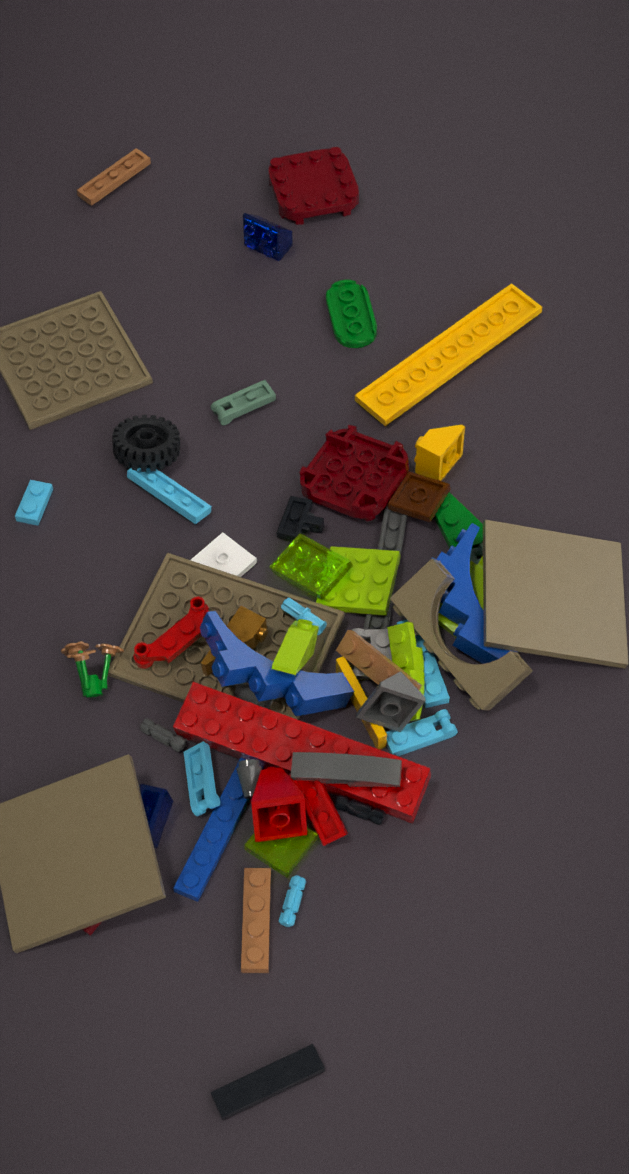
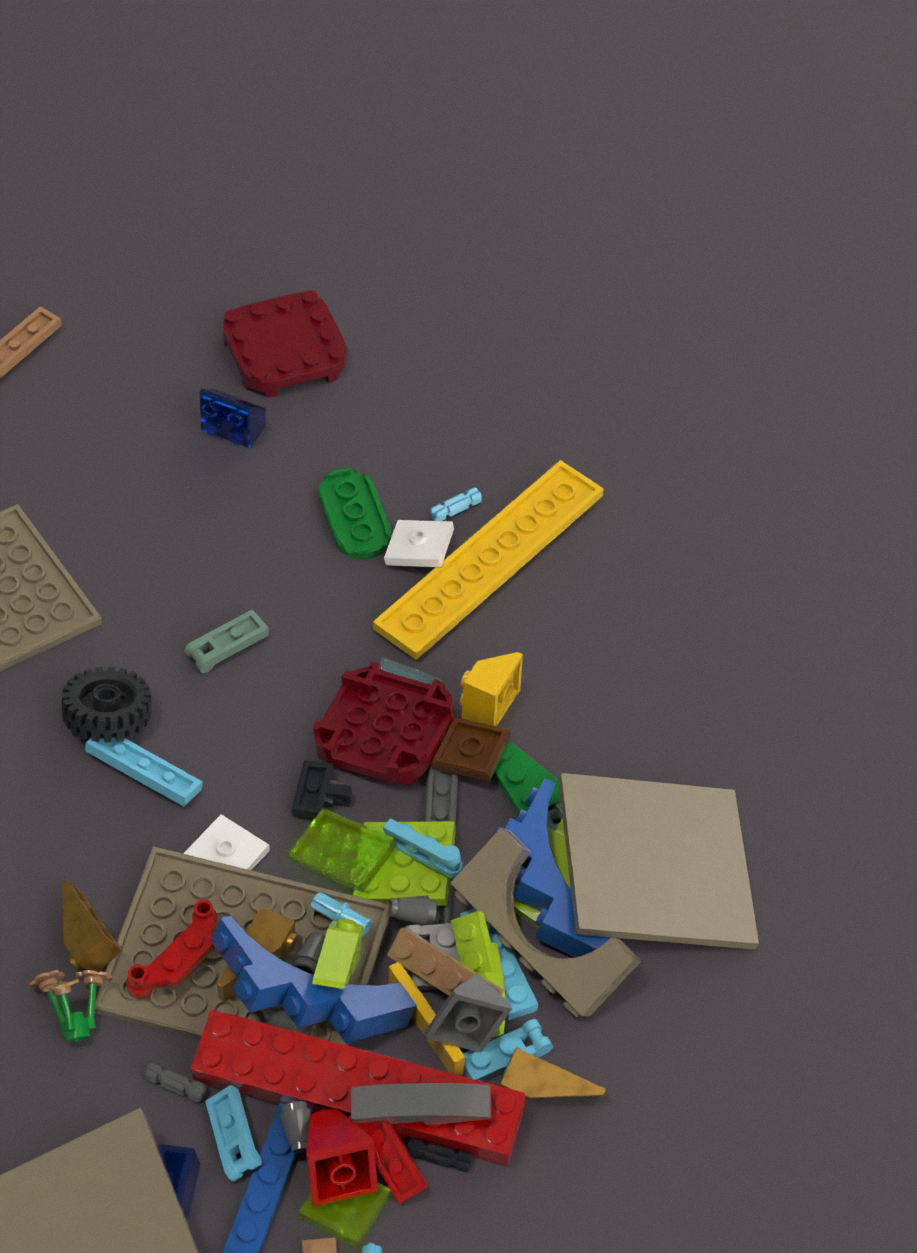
camera: 10 degrees left, 5 degrees down
none -> pearl gold slope [62,880,122,972]
none -> dark grey cone [292,932,325,975]
none -> clear light blue tile [380,657,443,685]
none -> medium azure plate [383,818,464,879]
none -> white plate [384,520,454,567]
none -> dark grey cone [388,895,436,926]
none -> medium azure axle [430,487,482,521]
none -> pearl gold slope [498,1048,606,1099]

